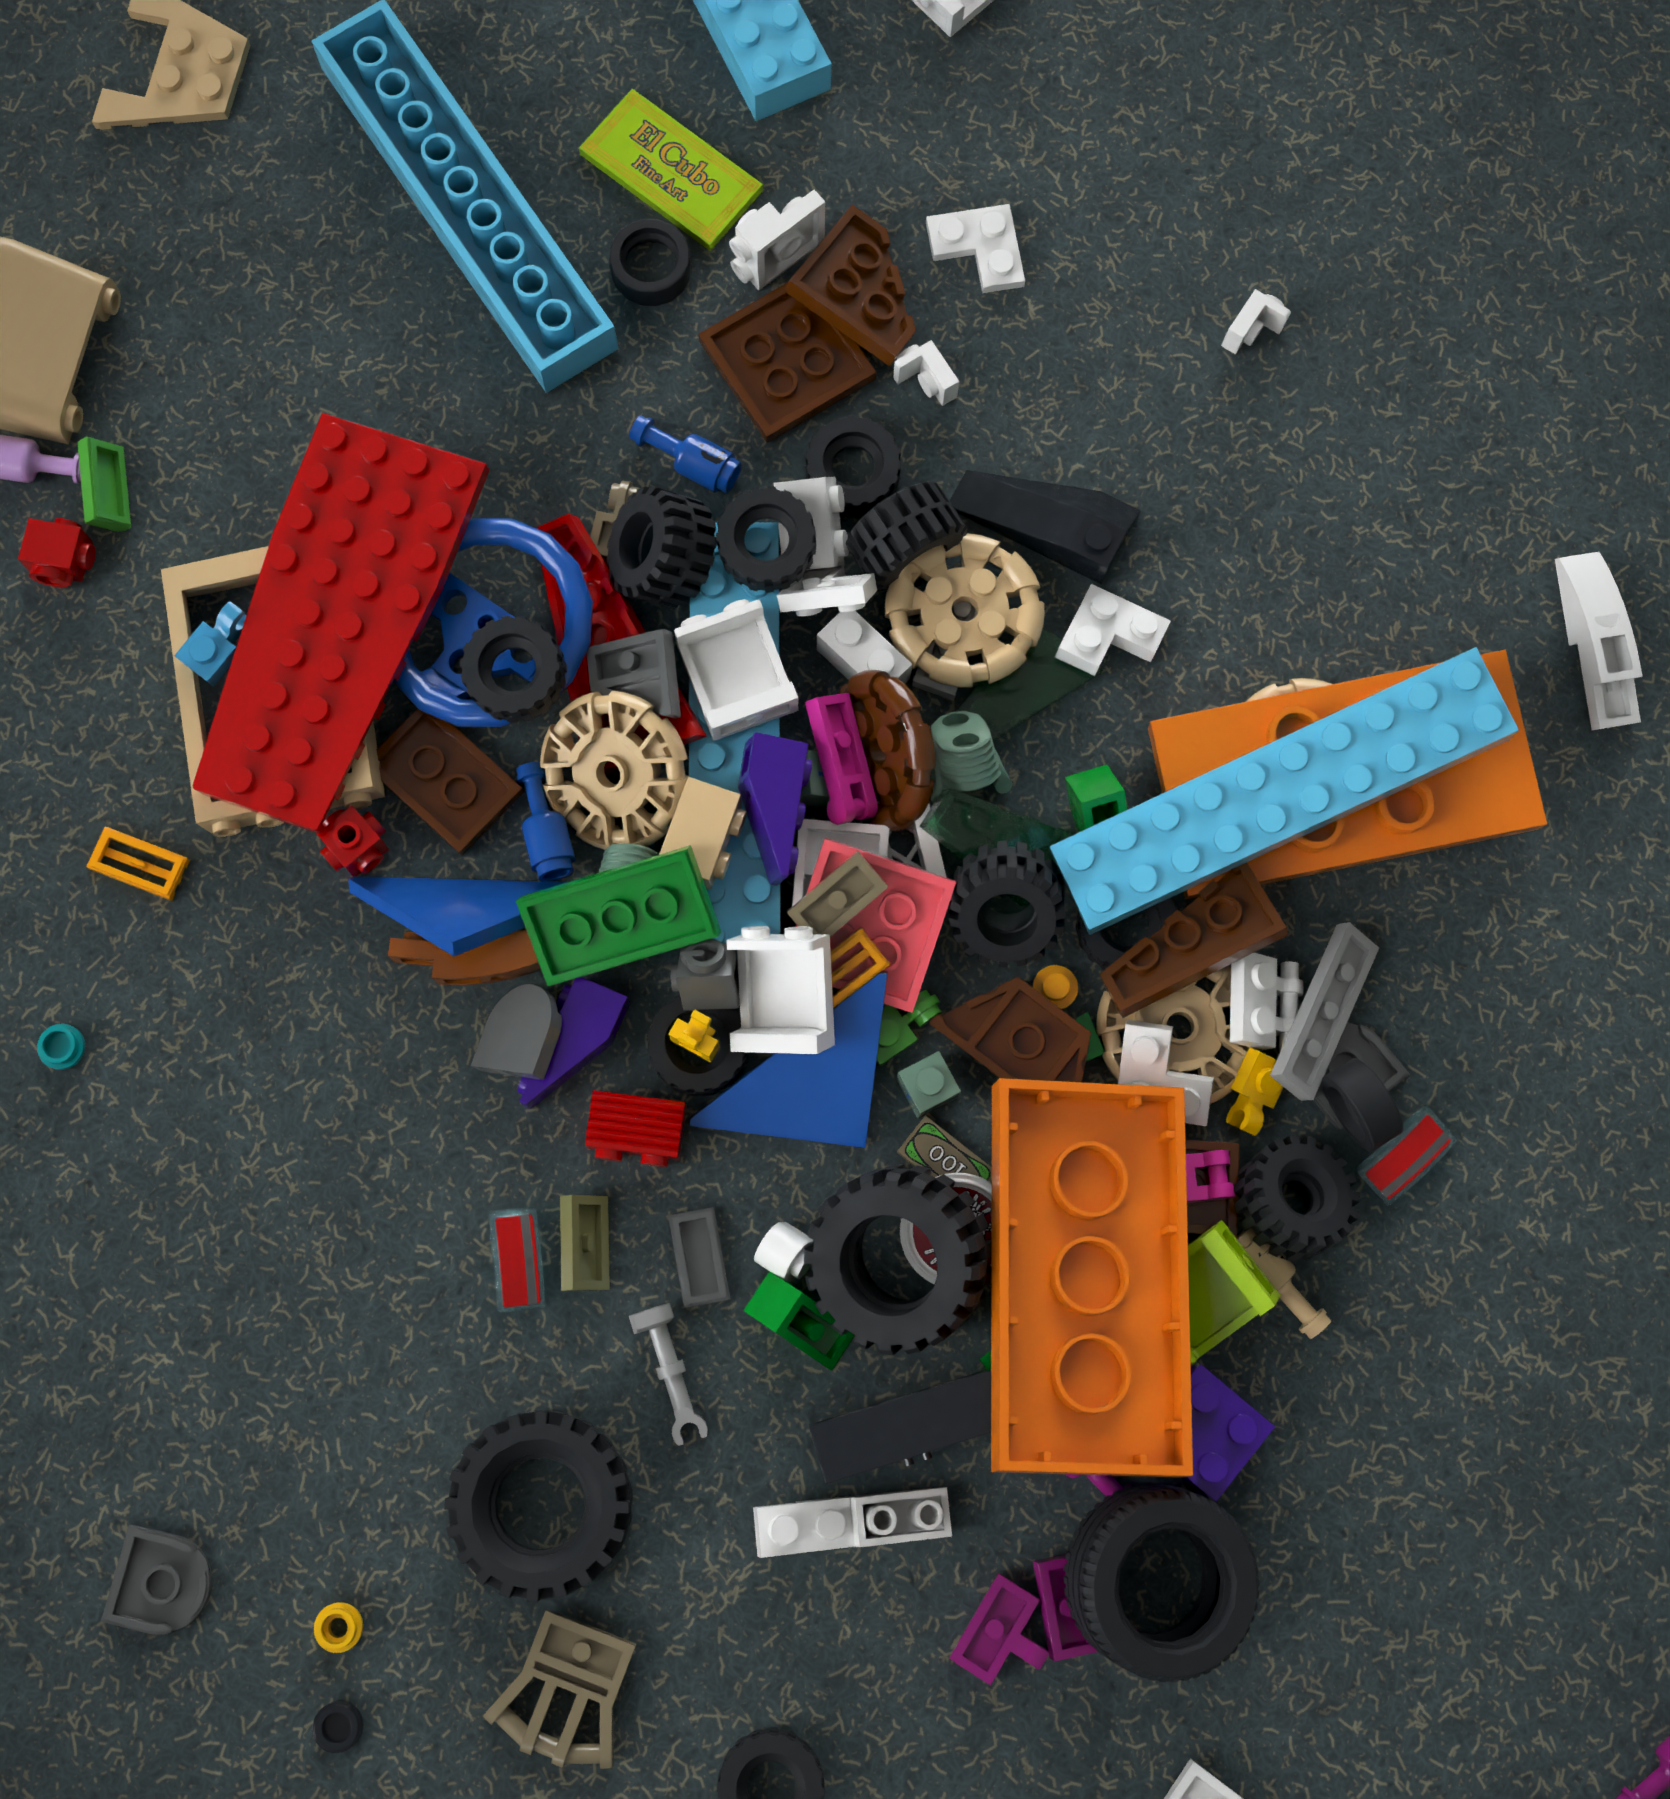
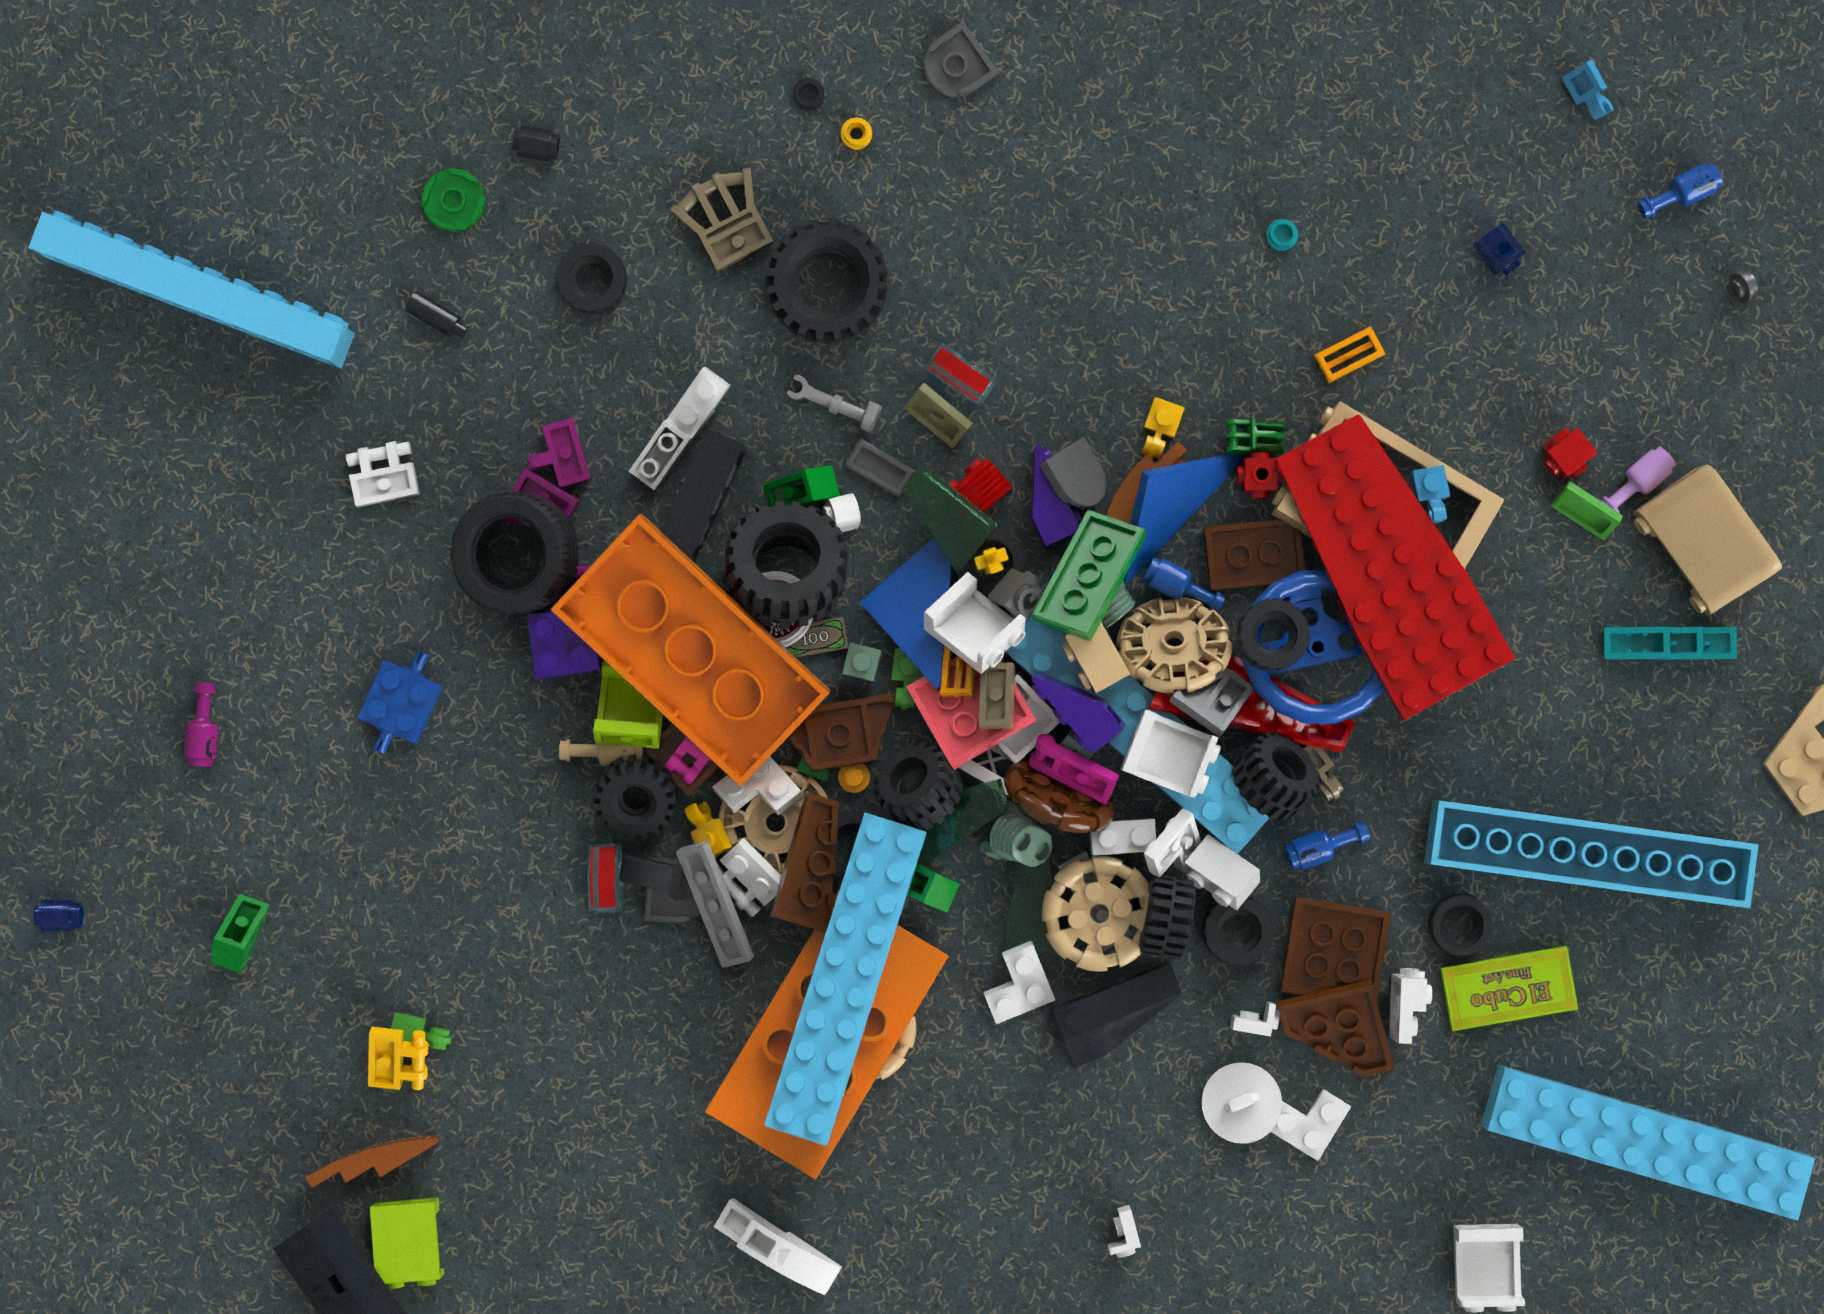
camera: 130 degrees right, 10 degrees up
black tyre [716,486,817,593] -> none
none -> blue plate [358,650,444,754]
none -> clear green wing [903,464,999,574]
none -> yellow plate [1142,397,1185,460]
none -> white shield [1202,1063,1282,1144]
none -> green arm [1225,418,1284,458]
none -> teal slope [1604,627,1737,660]

